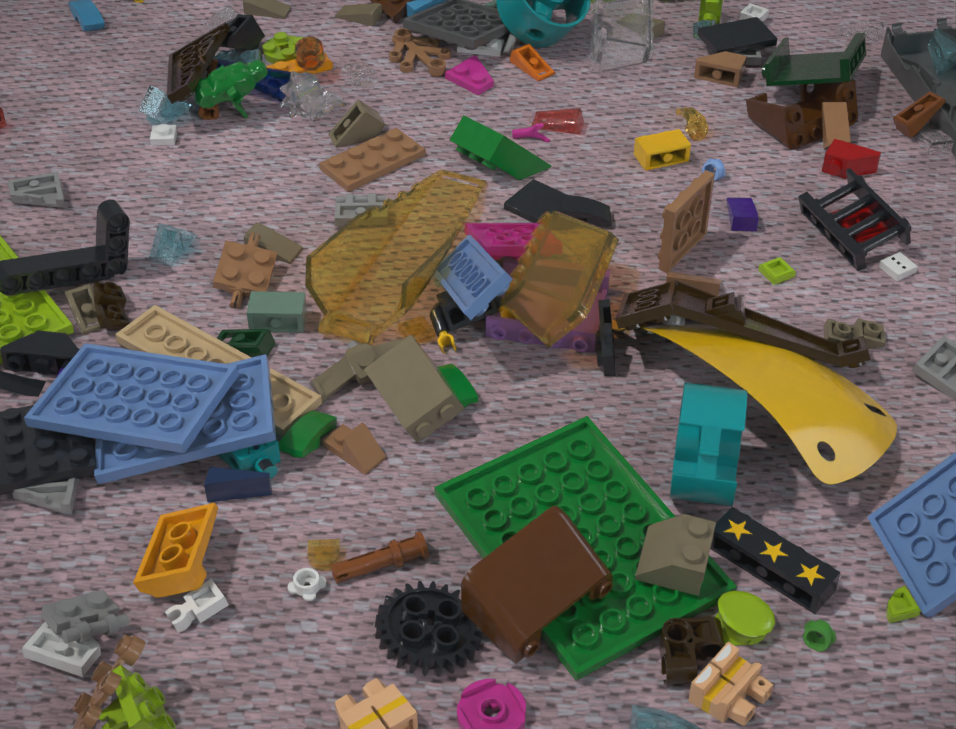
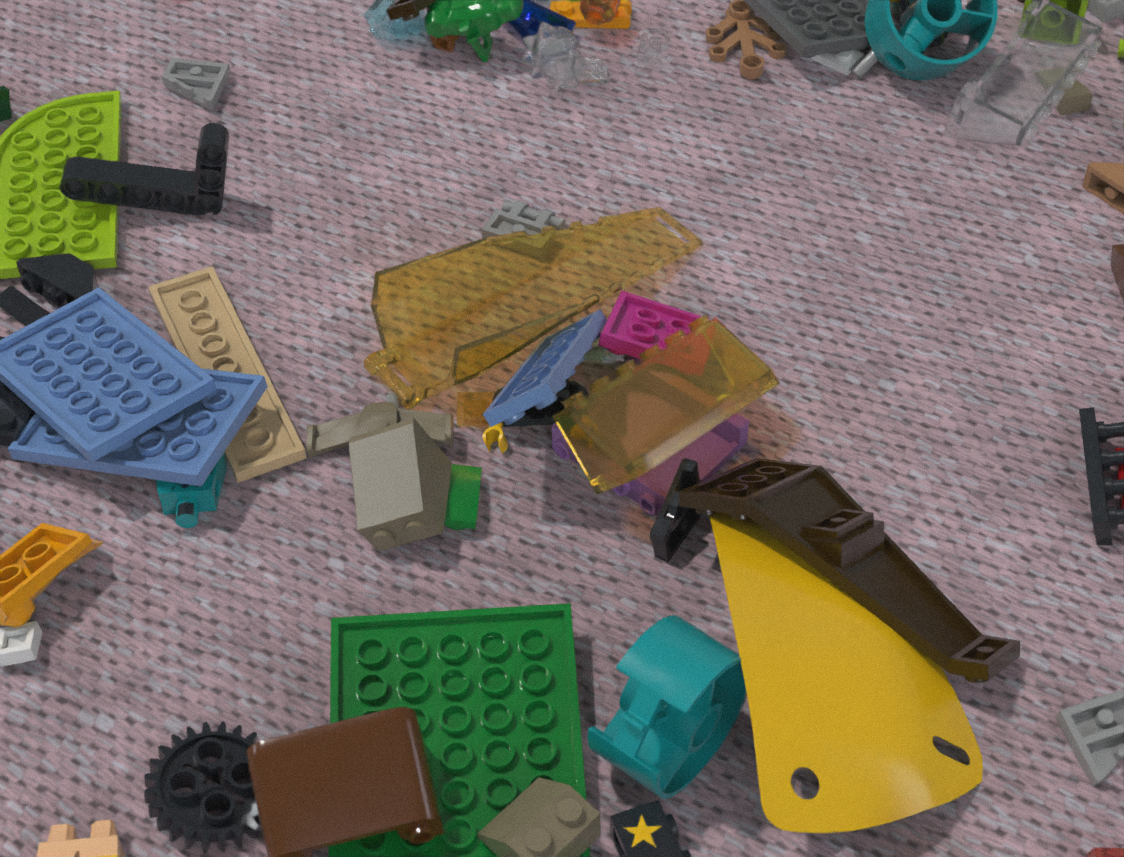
camera: 30 degrees right, 5 degrees up
dark tan slope [65,284,104,335] -> none
dark brown slope [93,282,130,331] -> none
clear light blue slope [149,223,198,267] -> none
white plate [150,124,177,145] -> none
dark blue slope [204,467,272,502] -> none
medium nougat plate [213,232,277,309] -> none
dark green slope [217,329,275,358] -> none
dark tan slope [244,222,303,264] -> none
sand green panel [247,291,307,333] -> none
green slope [278,410,337,458] -> none
white plate [288,568,326,601] -> none
clear yellow tile [308,539,340,571] -> none
medium nougat plate [319,128,426,192] -> none
medium nougat slope [322,422,386,475] -> none
dark tan slope [328,99,386,148] -> none
dark orange pin [330,531,429,584] -> none
dark pink wing [445,55,494,95] -> none
green wedge [449,115,552,180] -> none
black tile [504,179,584,232] -> none
orange slope [509,44,556,81] -> none
dark pink bar [512,123,550,143] -> none
clear red slope [532,108,584,135] -> none
black slope [560,195,612,226] -> none
yellow brick [634,129,691,171] -> none
medium nougat plate [658,170,715,273] -> none
medium nougat slope [666,271,721,296] -> none
clear yellow piece [675,107,708,141] -> none
light blue plate [702,158,725,181] -> none
dark purple slope [727,198,759,231] -> none
lime tile [758,257,796,285] -> none
dark tan slope [823,318,886,349] -> none

